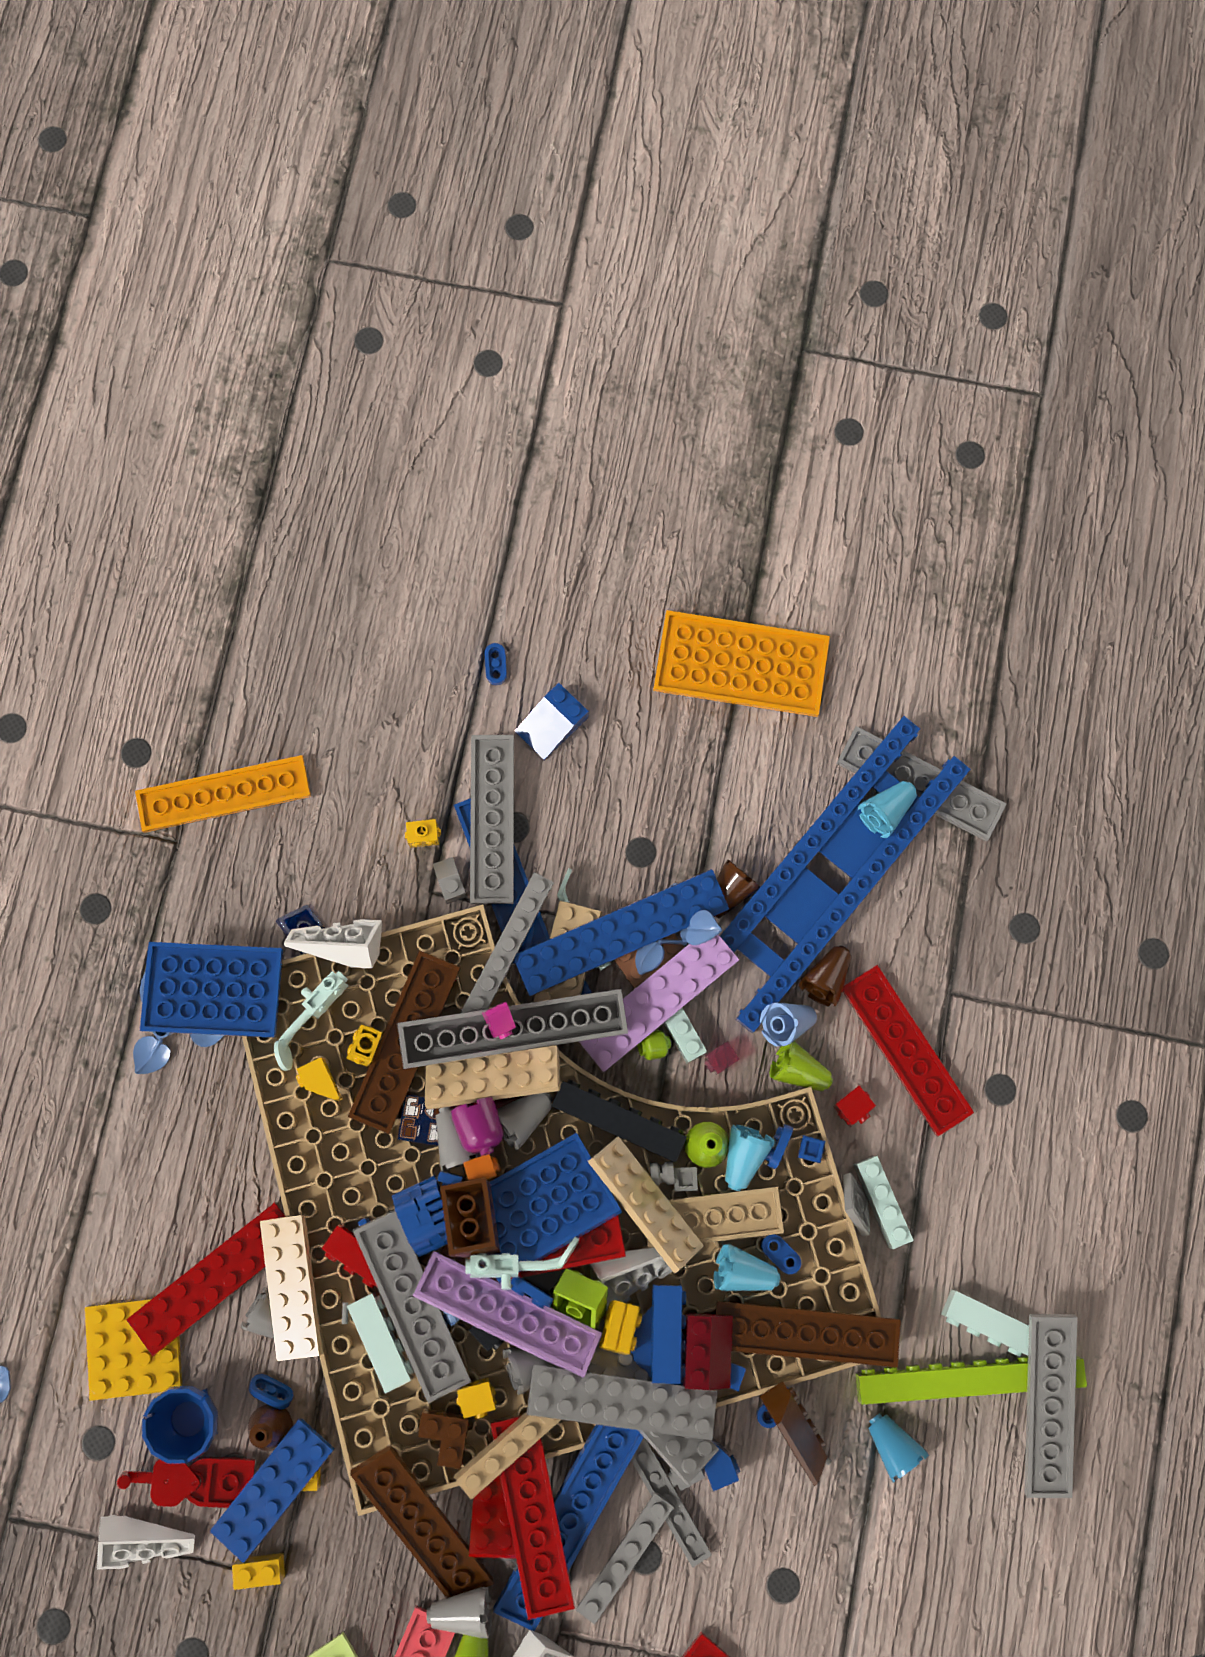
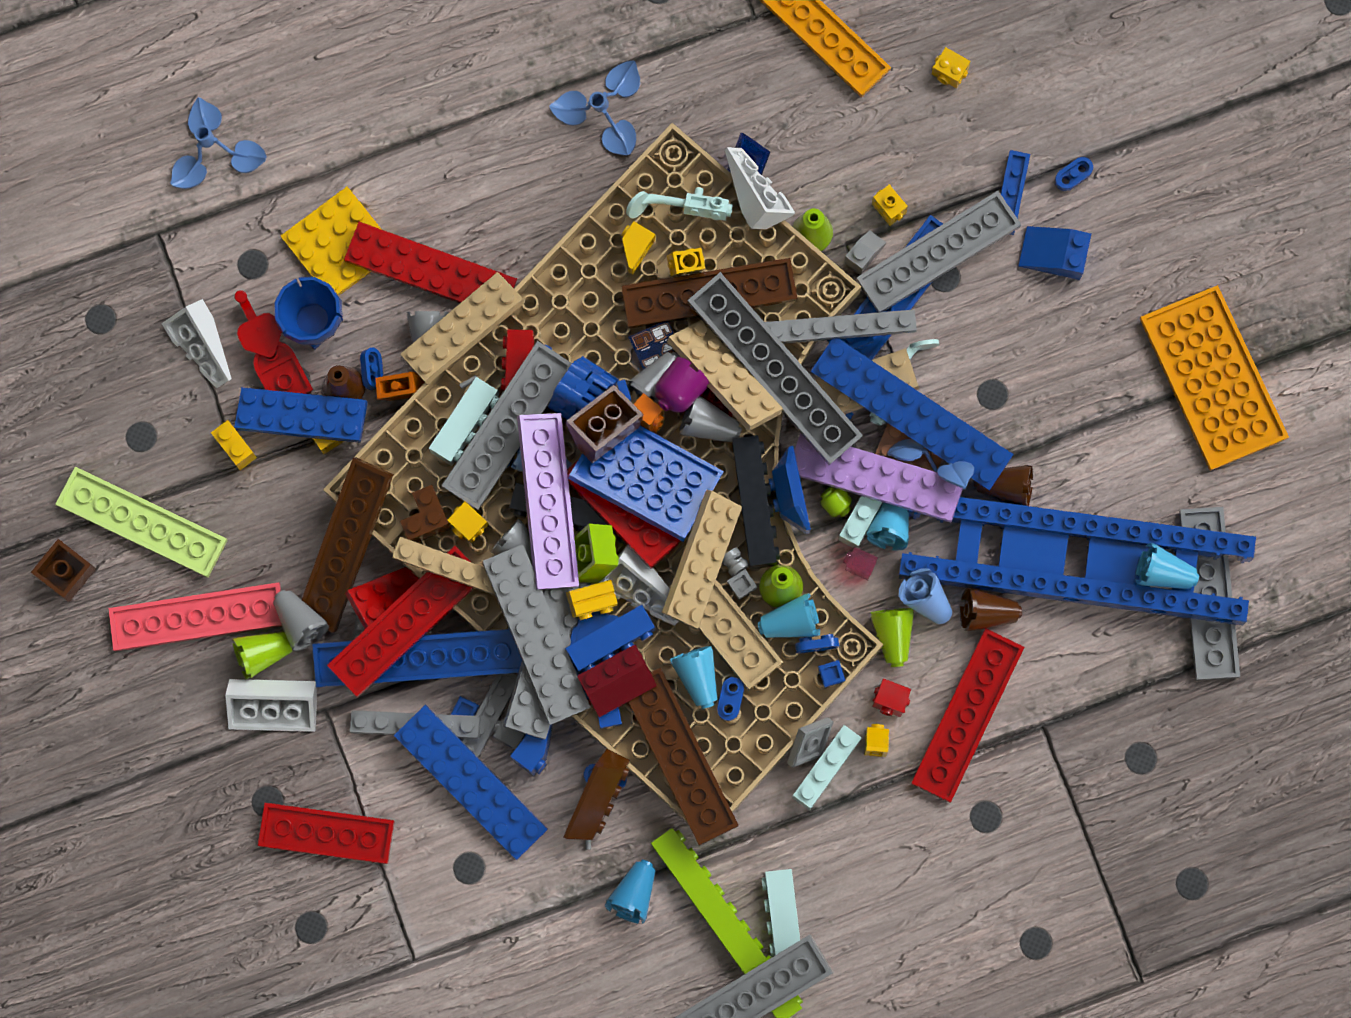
camera: 65 degrees right, 0 degrees up
blue plate [140,942,283,1038] -> none
light aqua piece [465,1237,579,1290] -> none
dark pink slope [482,1002,516,1040] -> none
blue plate [511,1276,554,1309] -> none
none -> orange brick [375,372,425,401]
none -> blue plate [394,704,548,860]
none -> blue tile [451,696,480,716]
none -> blue wedge [768,446,811,534]
none -> lime cone [792,208,833,251]
none -> yellow slope [864,724,889,757]
none -> medium azure cone [866,502,909,551]
none -> yellow head [931,47,971,89]
none -> blue plate [1001,150,1030,235]

